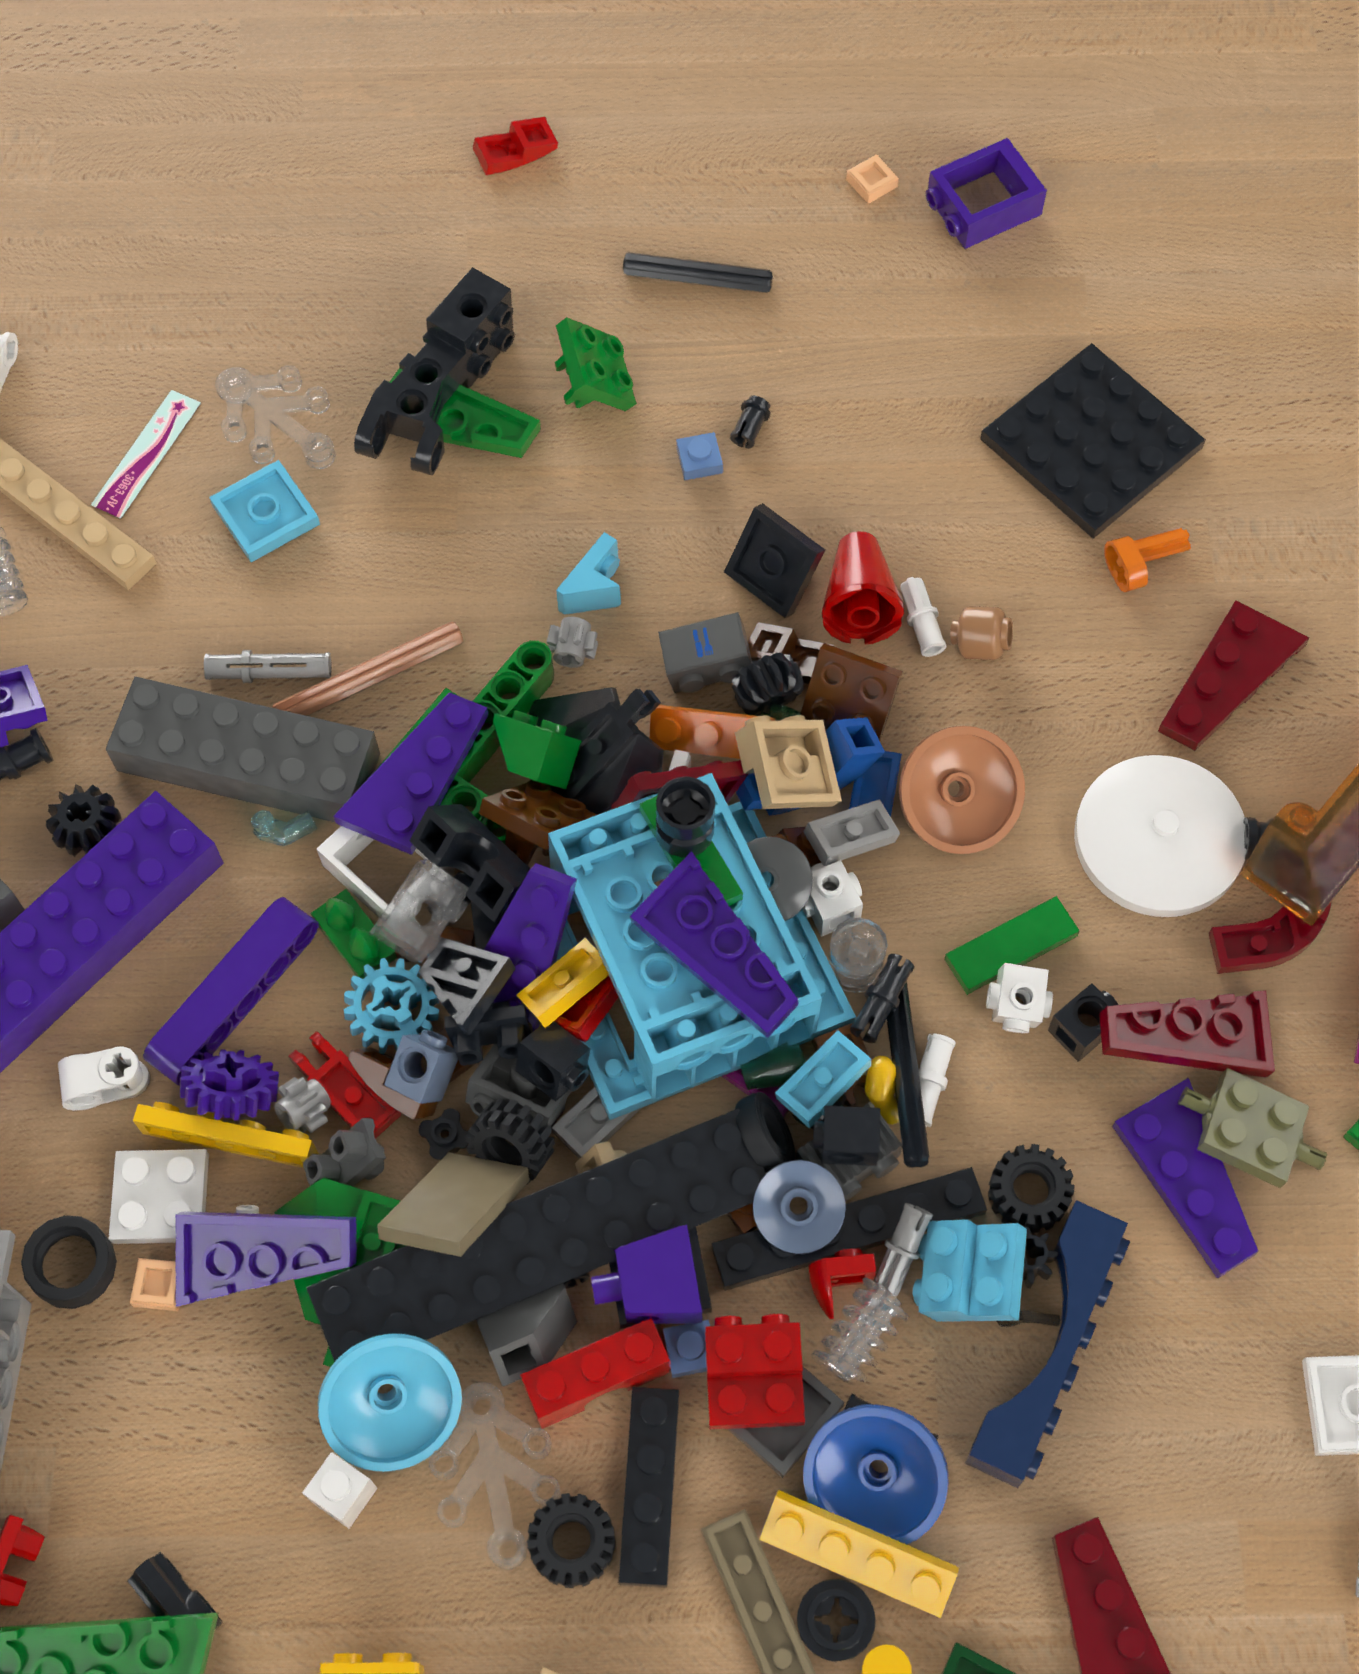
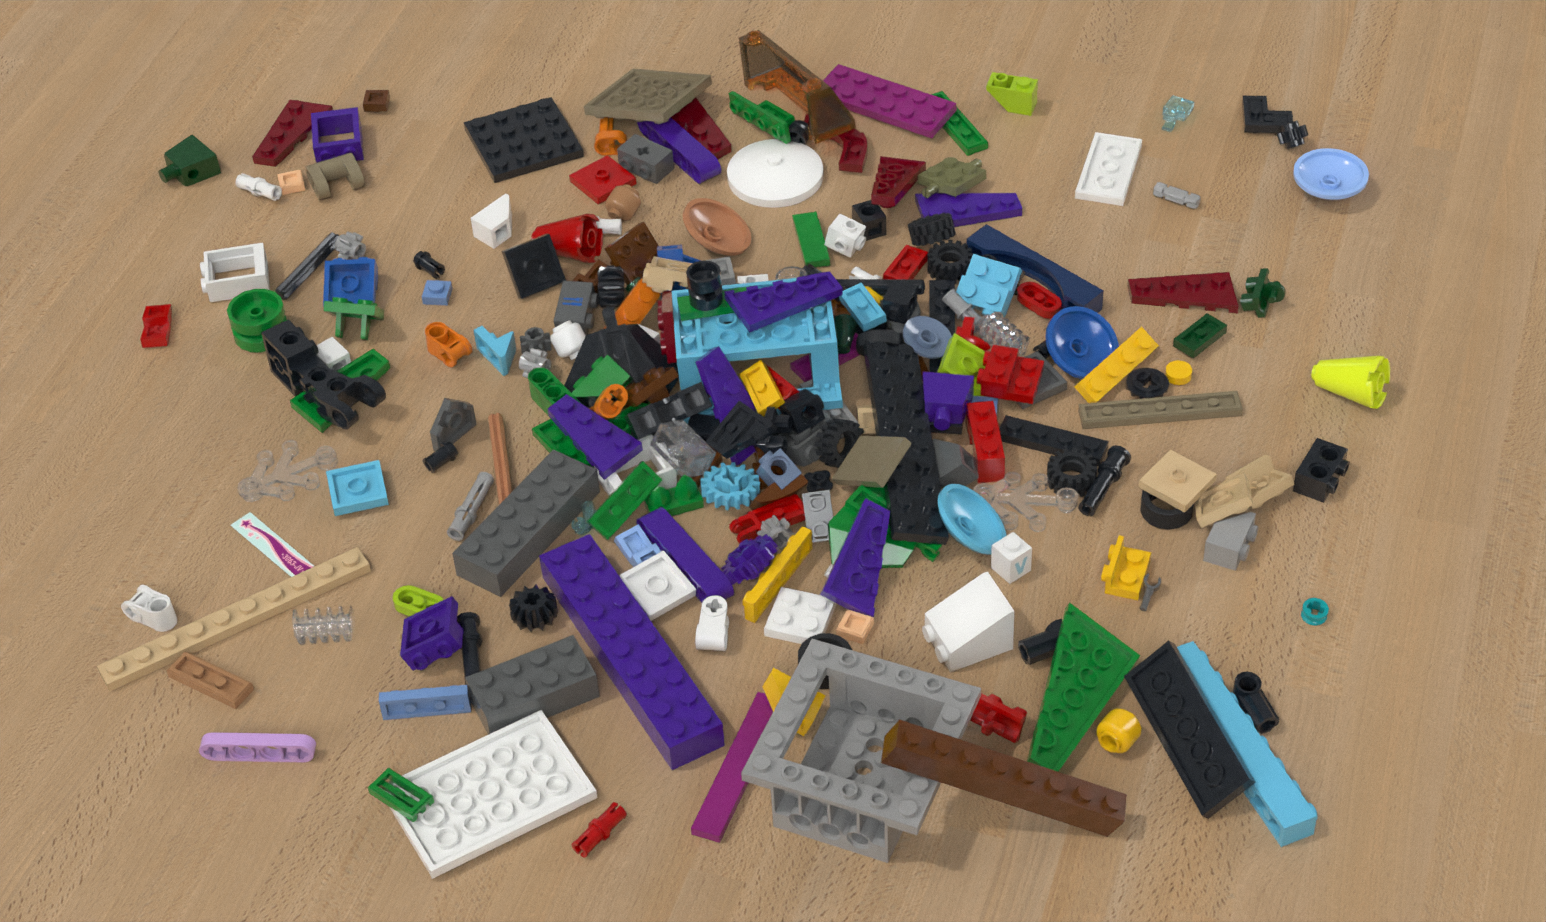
camera: 70 degrees left, 20 degrees down
none -> dark green torso [158,134,221,186]
none -> white window [200,243,270,302]
none -> green wheel [227,289,287,352]
none -> white pin [236,173,282,201]
none -> dark red wing [252,99,333,167]
none -> dark tan connector [305,153,365,200]
none -> white brick [316,337,351,371]
none -> blue plate [323,257,378,307]
none -> light grey gear [335,231,366,260]
none -> reddish brown plate [363,90,390,112]
none -> lime plate [393,585,444,616]
none -> black pin [422,442,458,473]
none -> orange piece [425,322,473,367]
none -> dark grey plate [430,398,476,451]
none -> white slope [471,193,512,249]
none -> dark grey gear [520,327,552,354]
none -> white head [550,320,586,360]
none -> red plate [569,155,637,205]
none -> dark tan plate [584,69,712,124]
none -> green tile [586,461,662,540]
none -> orange piece [589,384,628,420]
none -> light blue slope [614,524,661,567]
none -> dark grey brick [617,134,674,184]
none -> white plate [619,550,696,621]
none -> dark purple beam [637,117,722,184]
none -> green bracket [729,91,795,144]
none -> red plate [883,244,929,279]
none -> black tyre [908,213,956,246]
none -> white slope [922,572,1014,672]
none -> lime plate [937,333,985,397]
none -> red plate [1017,282,1062,319]
none -> black pin [1078,445,1131,516]

